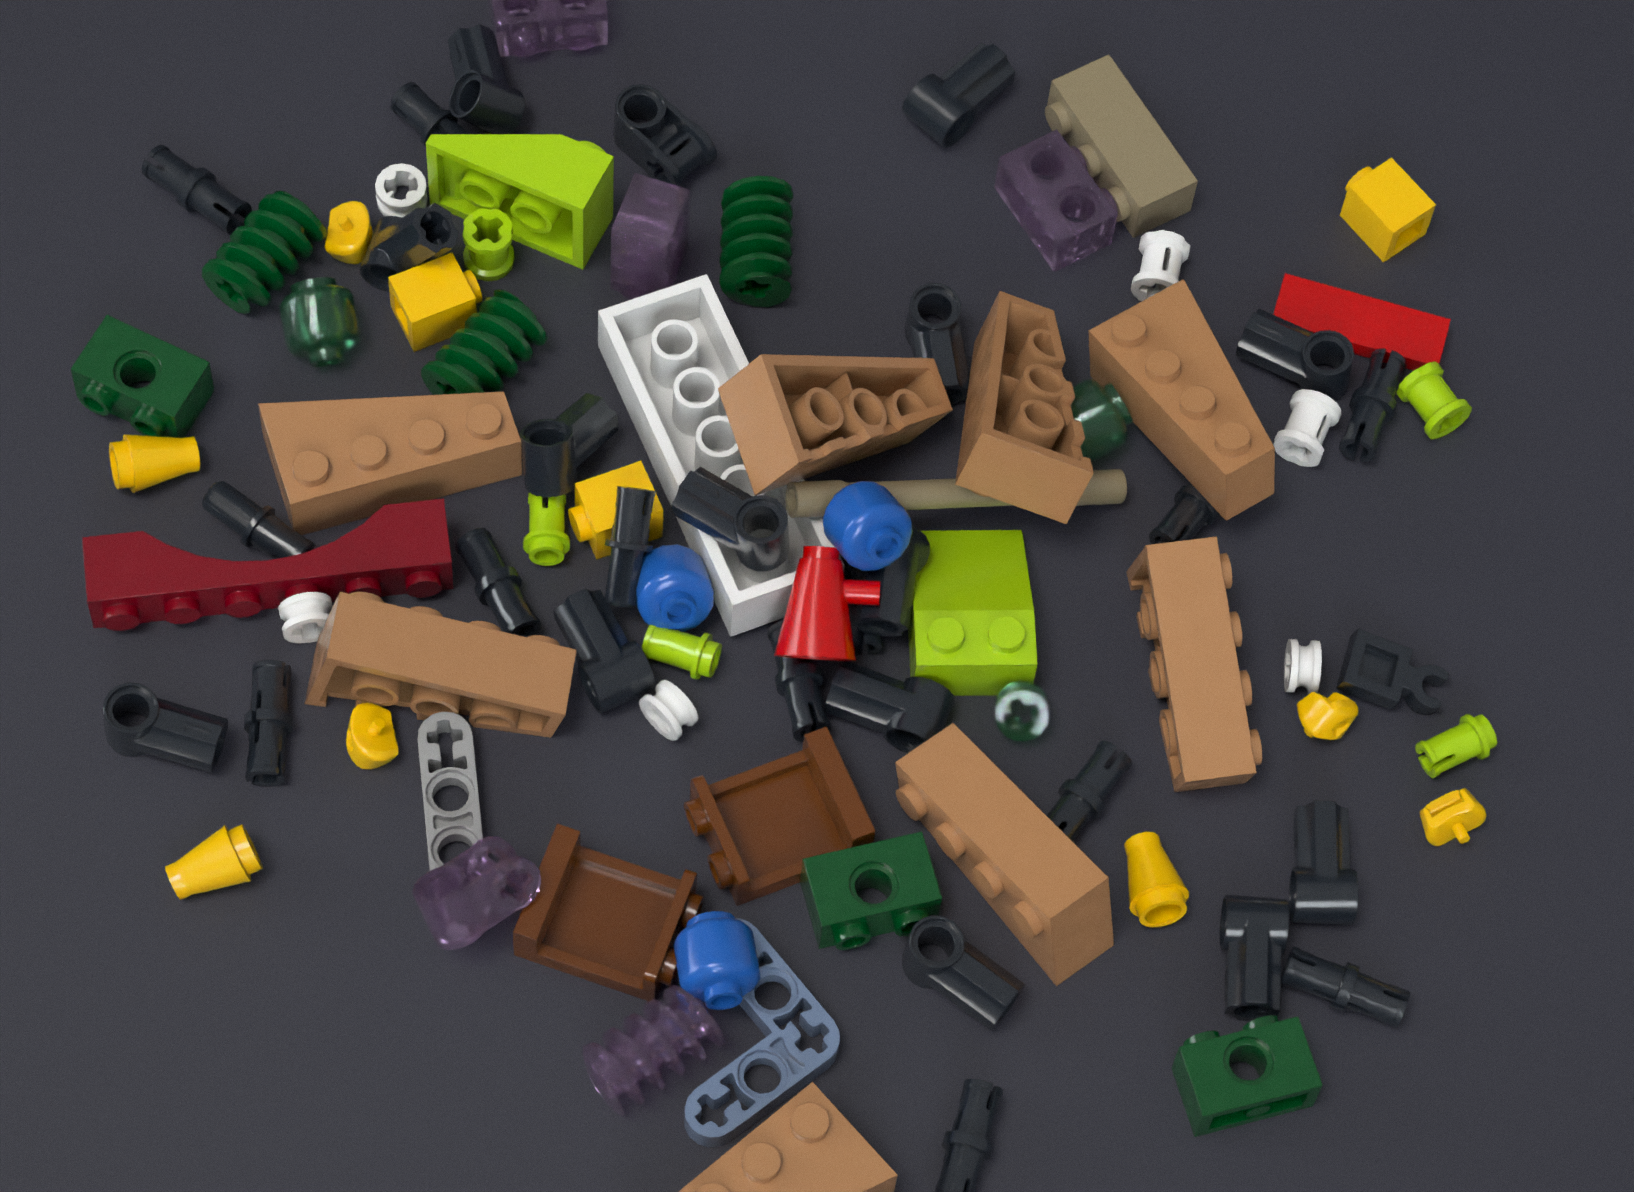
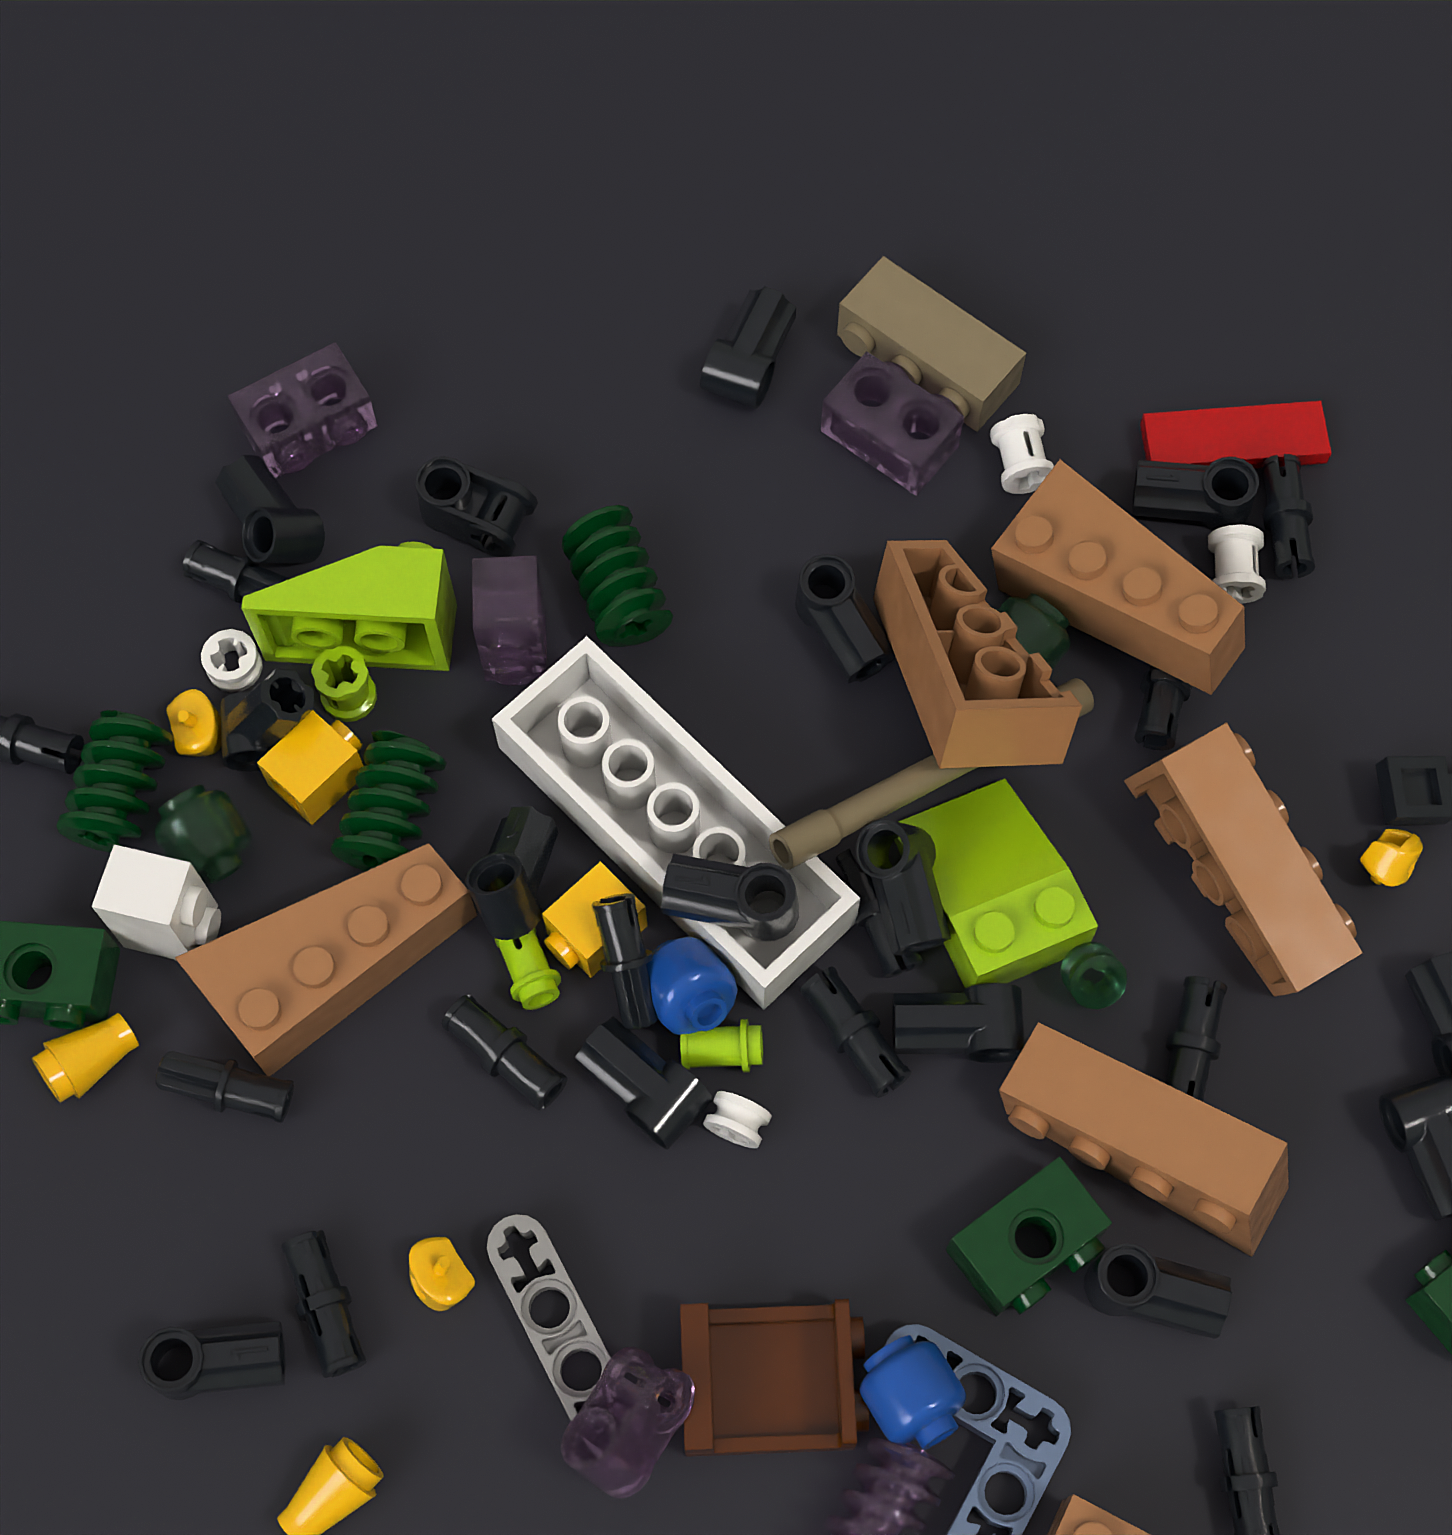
camera: 15 degrees left, 5 degrees up
dark red arch [82,498,453,631] -> none
white bush [278,592,333,643] -> none
medium nougat wedge [304,592,577,738] -> none
reddish brown panel [684,727,876,906] -> none
medium nougat wedge [718,354,953,496] -> none
red piece [774,546,880,661] -> none
blue head [822,481,913,571] -> none
yellow cone [1124,832,1189,927] -> none
white bush [1284,639,1322,694] -> none
yellow brick [1340,157,1436,263] -> none
lime bush [1396,362,1472,439] -> none
none -> white brick [92,845,221,960]

